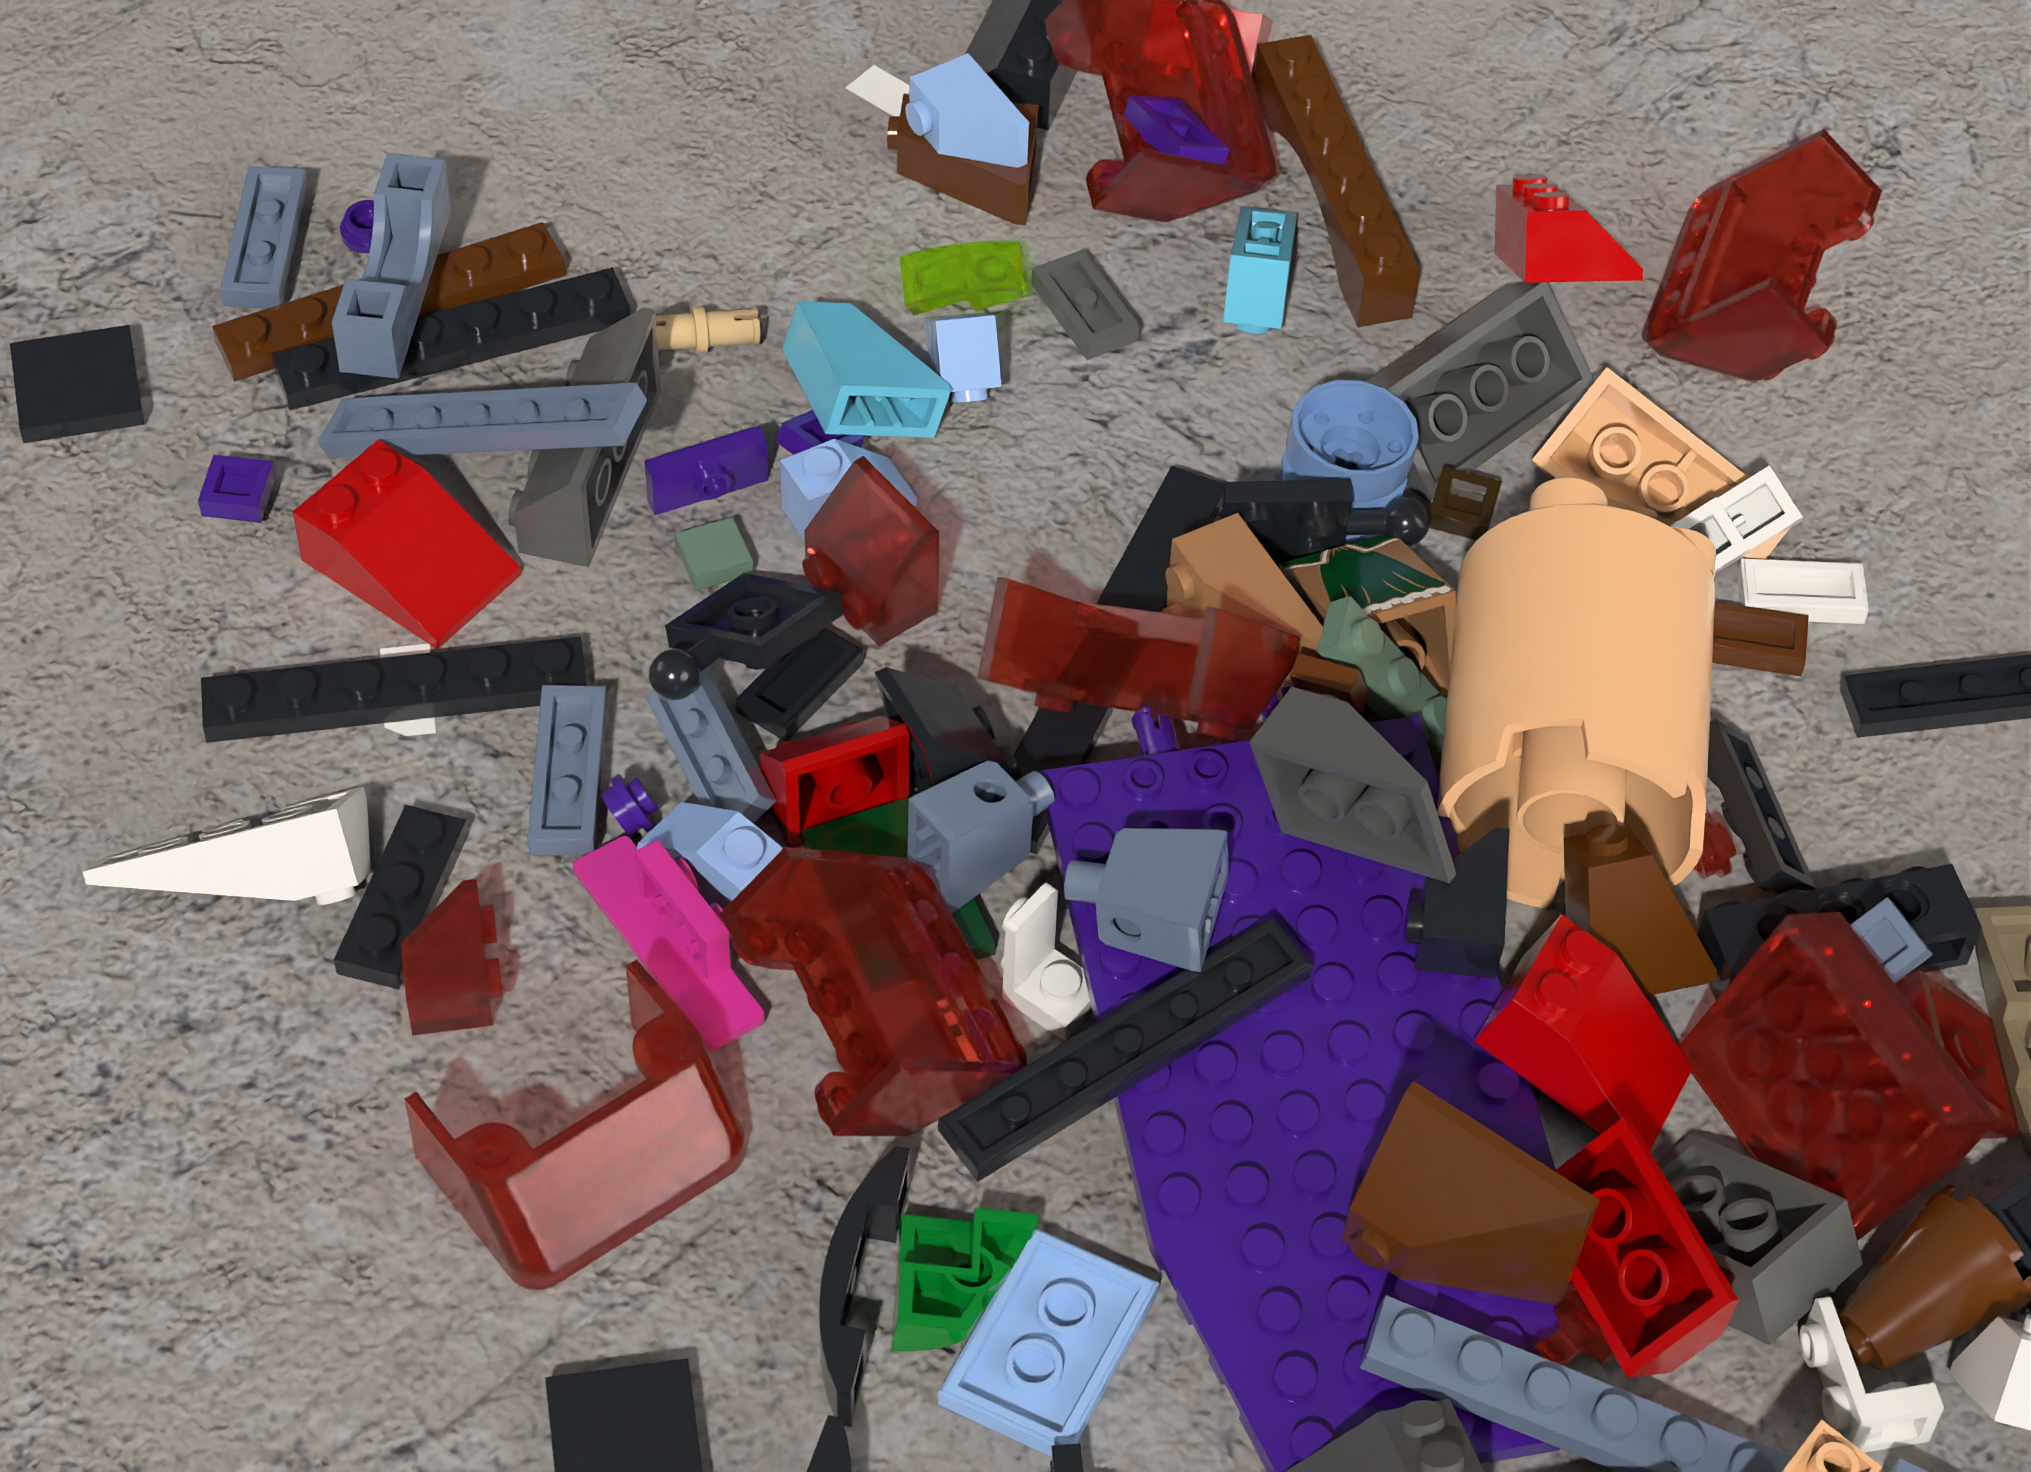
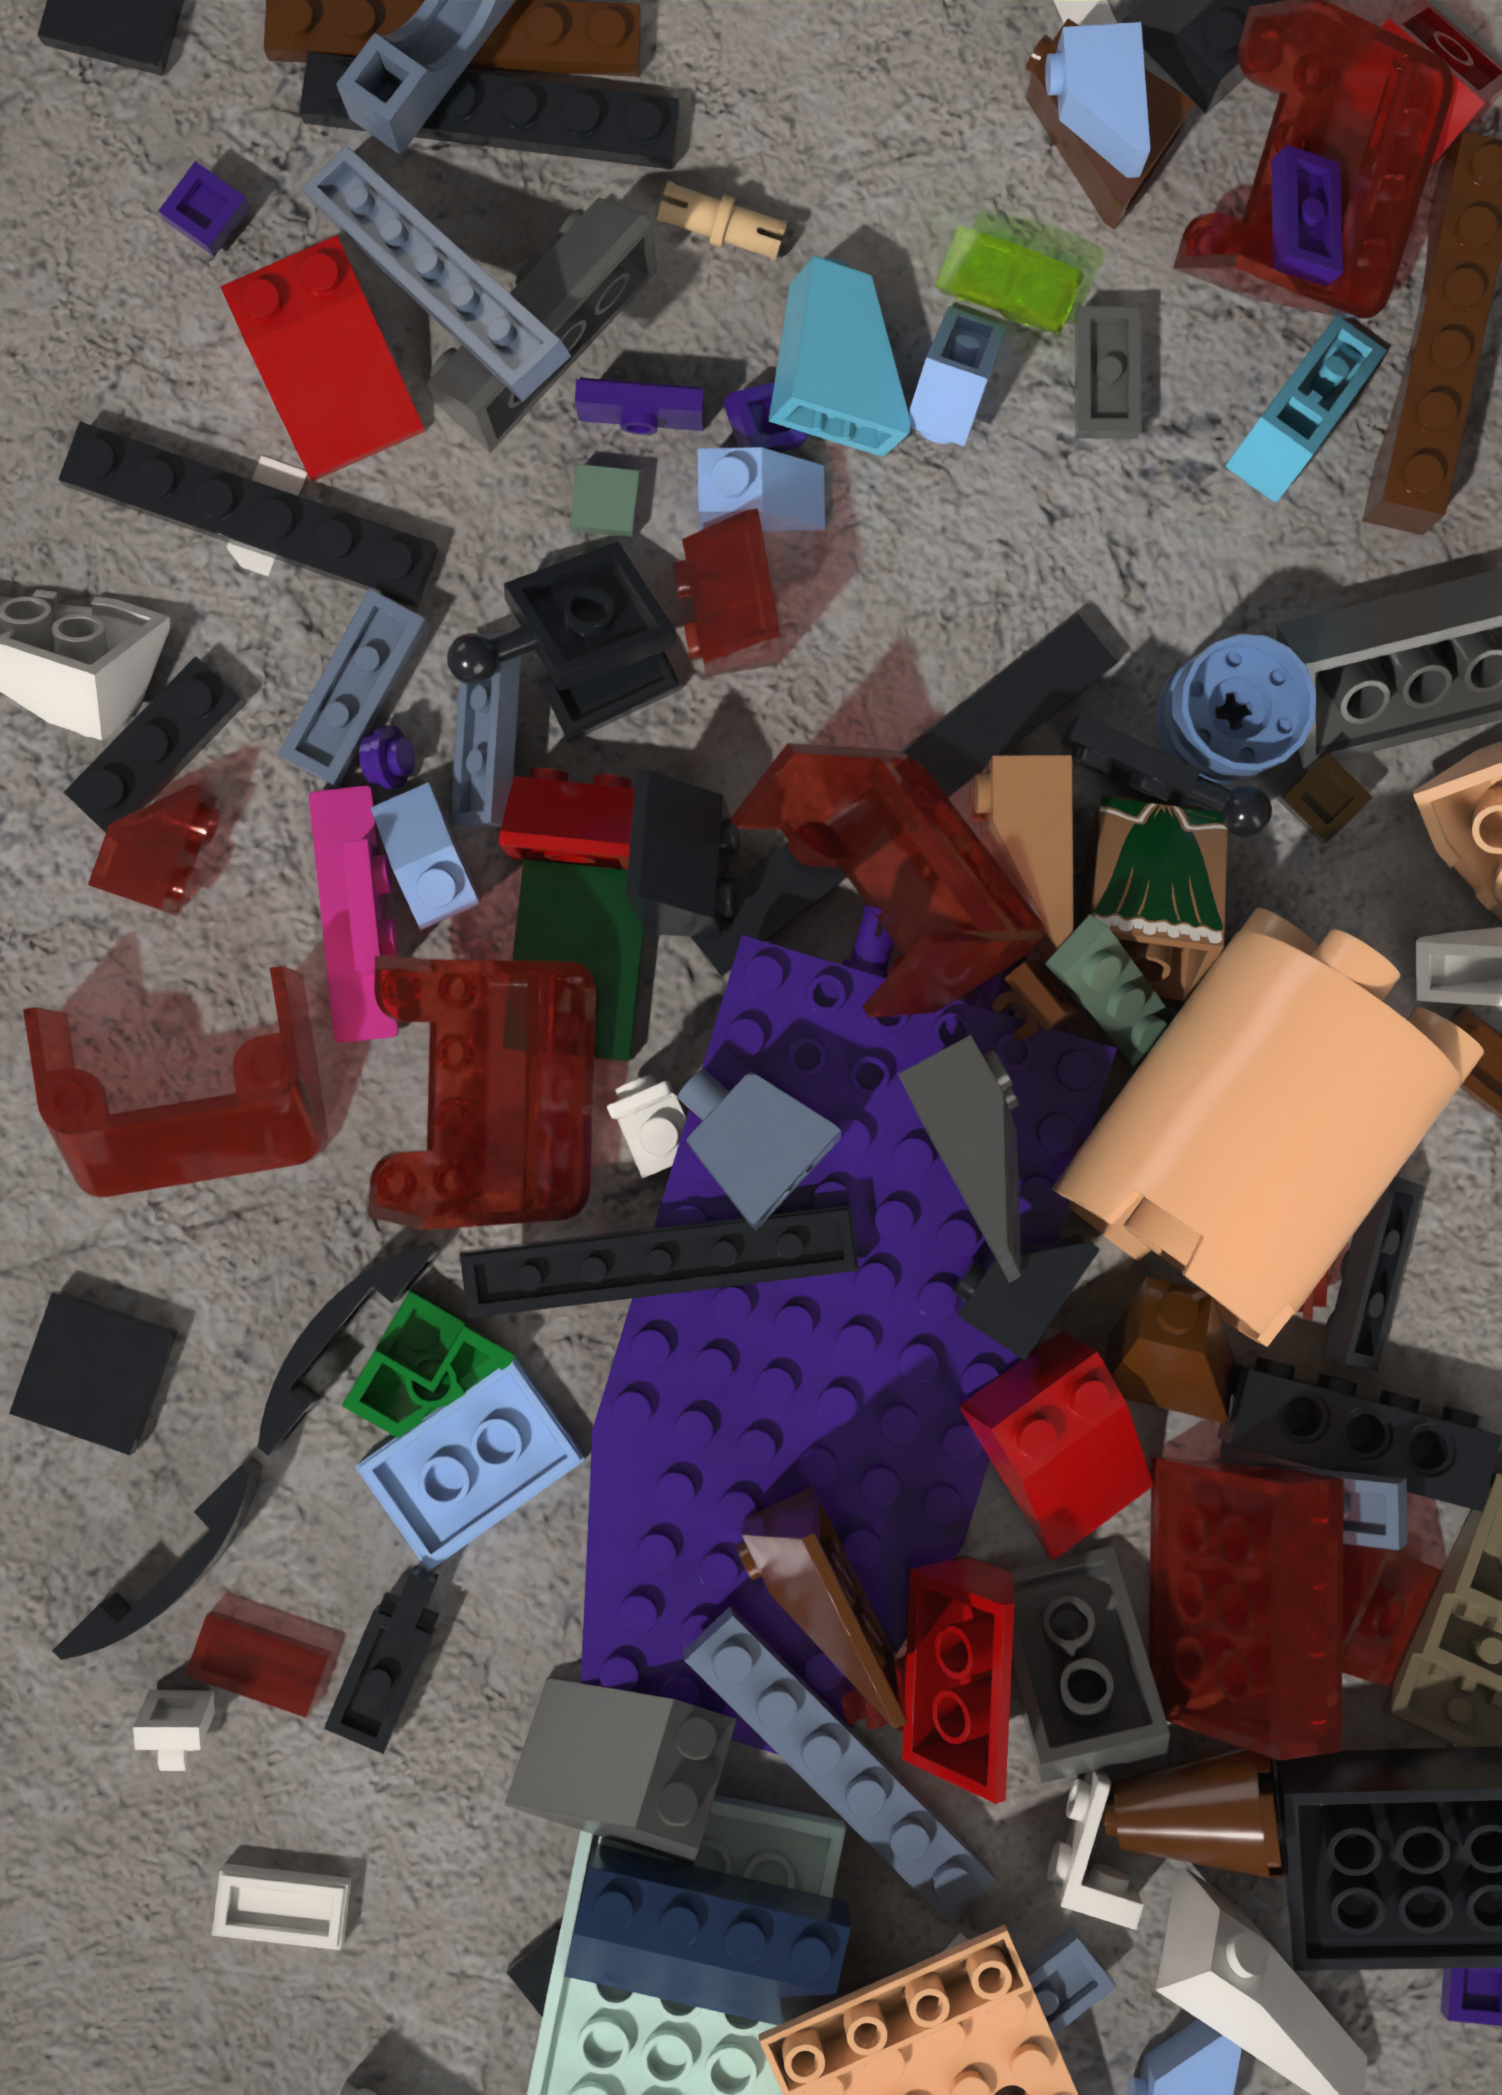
camera: 30 degrees right, 35 degrees up
sand blue torso [907,761,1055,916] -> none

